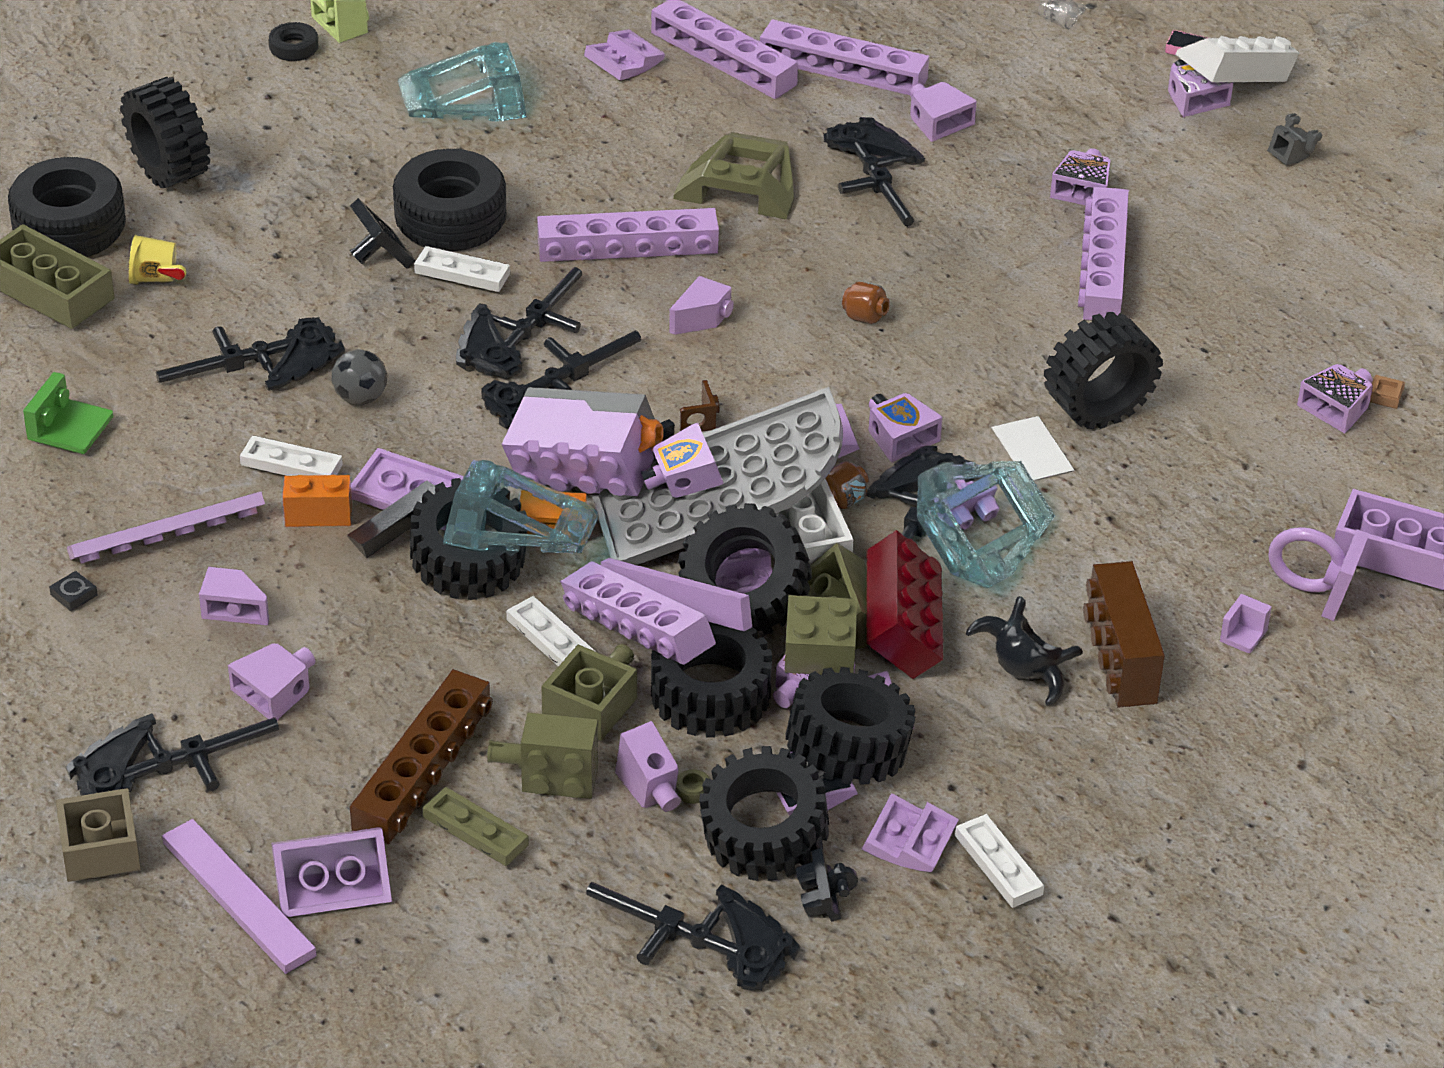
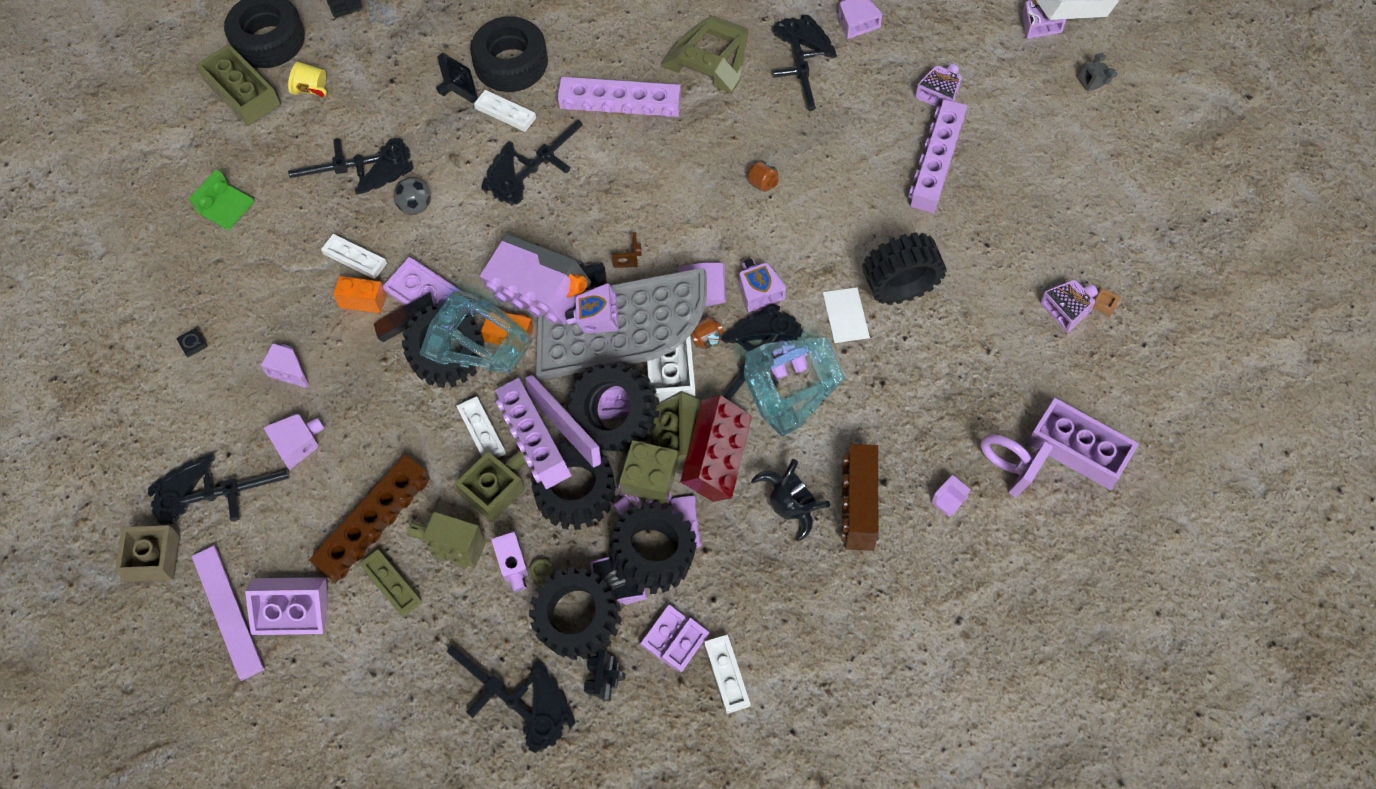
camera: 15 degrees right, 20 degrees up
lavender plate [67,492,265,563] -> none
black bar [481,330,641,429] -> none
lavender slope [669,276,733,335] -> none

